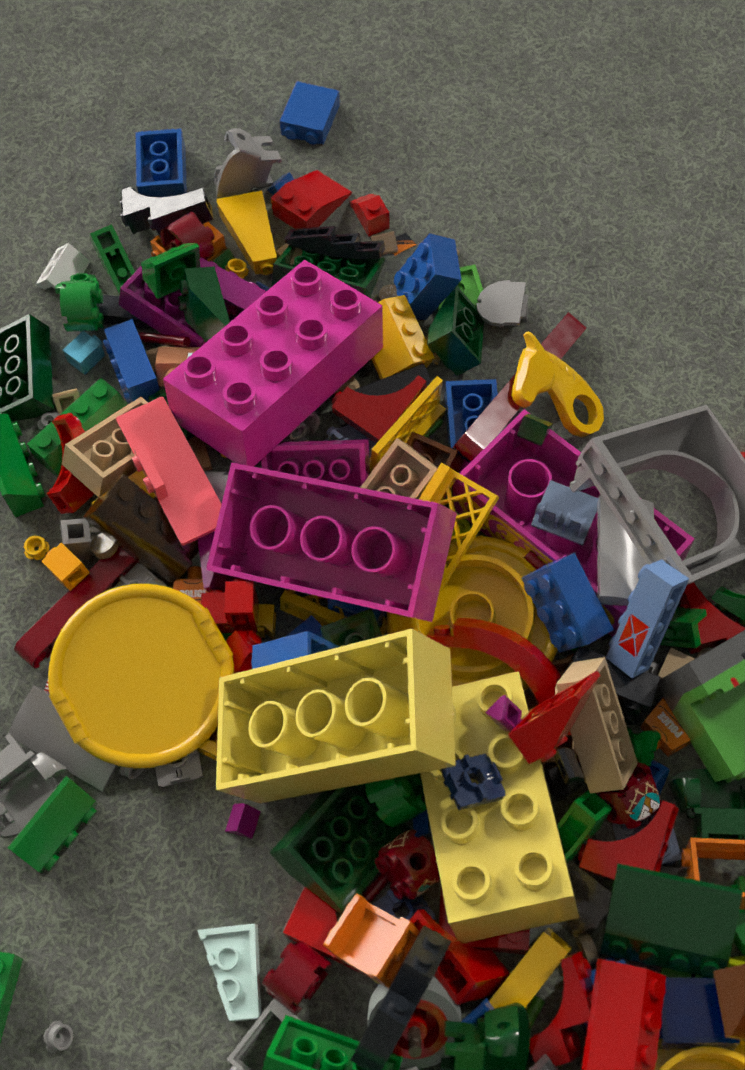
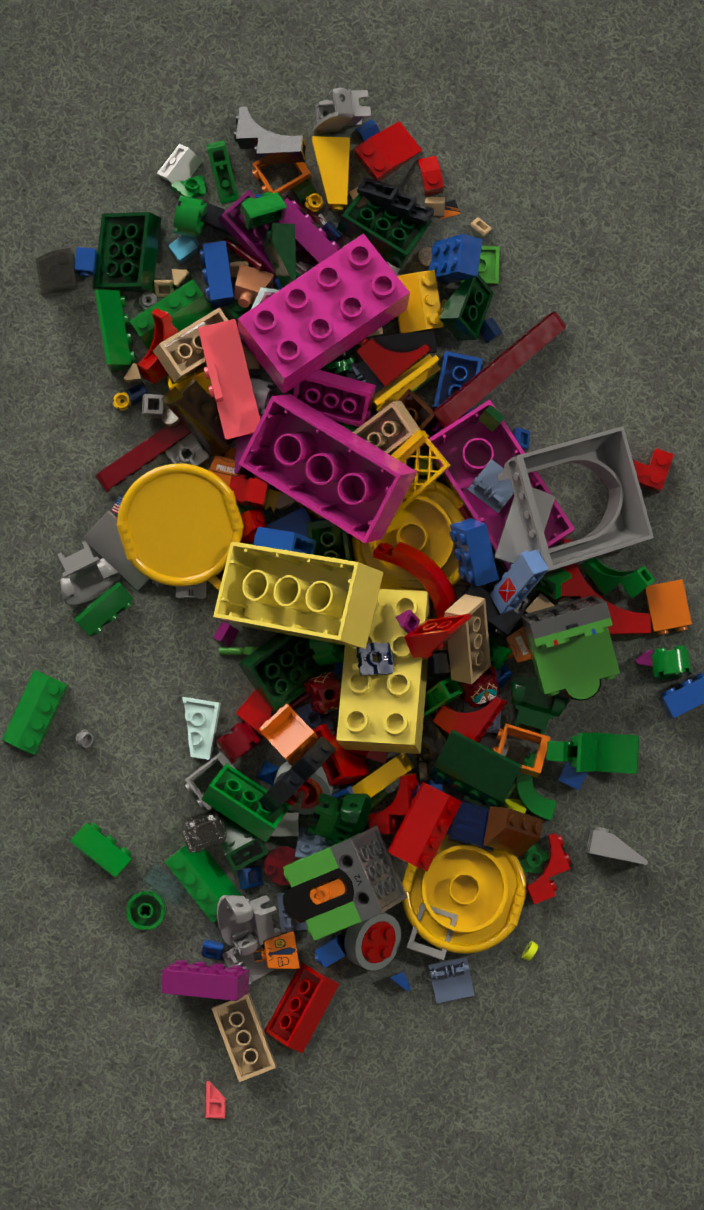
camera: 15 degrees right, 20 degrees up
light orange slope [42,543,90,591] -> none
blue brick [136,129,187,197] -> none
dark red brick [161,212,215,260] -> none
blue brick [280,81,340,145] -> none
light grey piece [477,280,528,327] -> none
yellow animal [512,331,604,437] -> none
none -> tan slope [124,363,142,383]
none -> dark blue slope [126,383,148,405]
none -> tan slope [172,269,190,289]
none -> bright green piece [219,647,259,656]
none -> blue slope [257,760,280,786]
none -> tan slope [276,492,295,511]
none -> green animal [320,357,354,374]
none -> dark blue slope [480,317,503,343]

